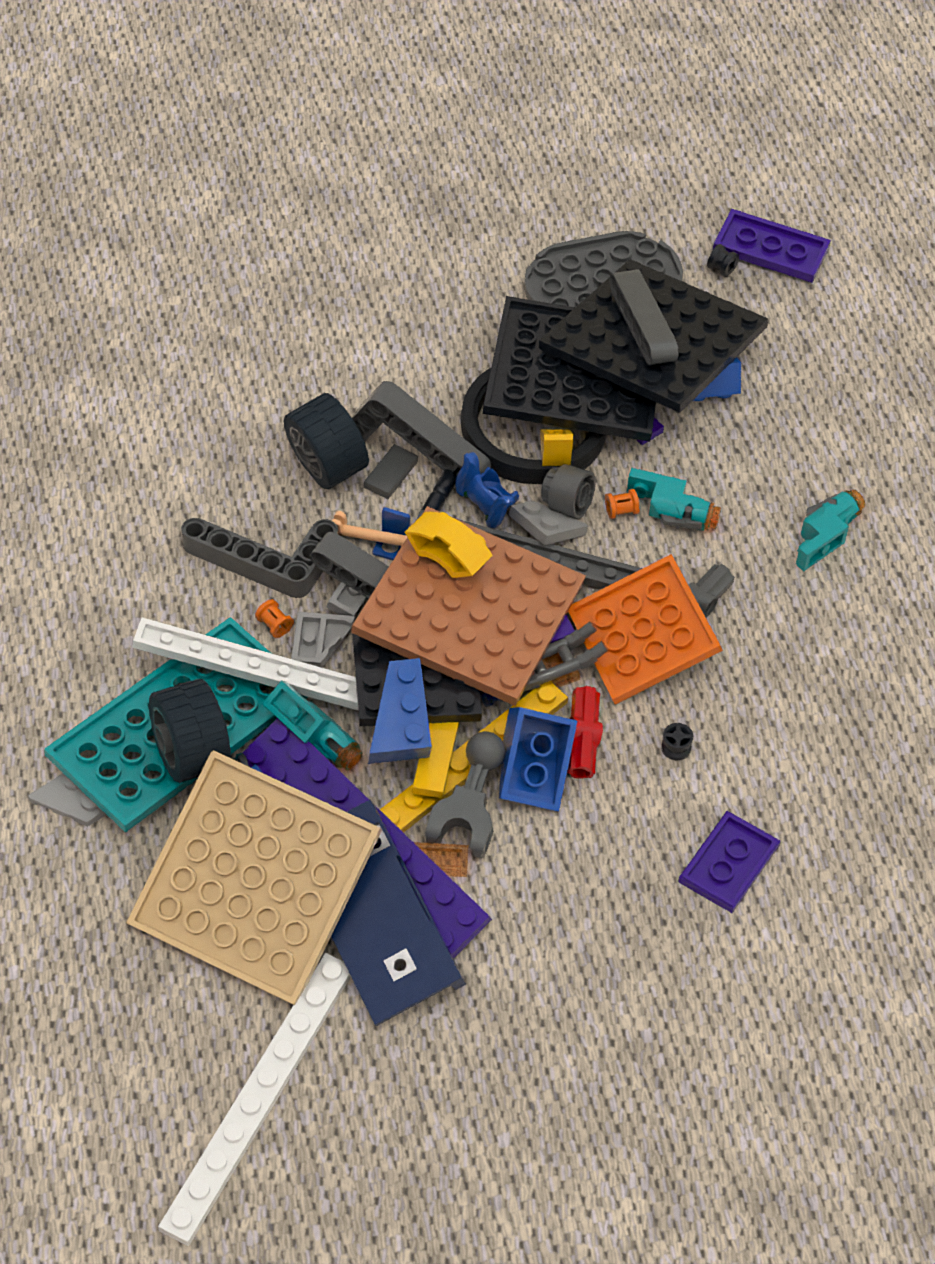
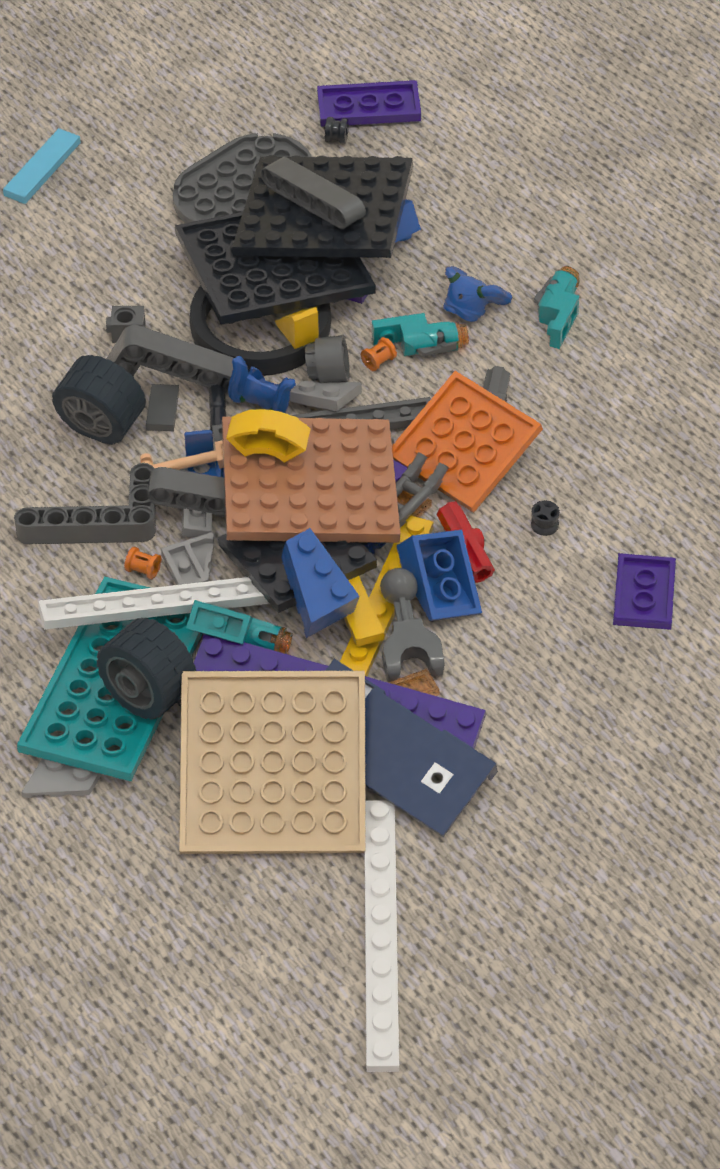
camera: 25 degrees left, 5 degrees down
none -> medium azure tile [3,128,81,204]
none -> dark grey brick [106,306,146,343]
none -> blue hair [443,266,512,322]

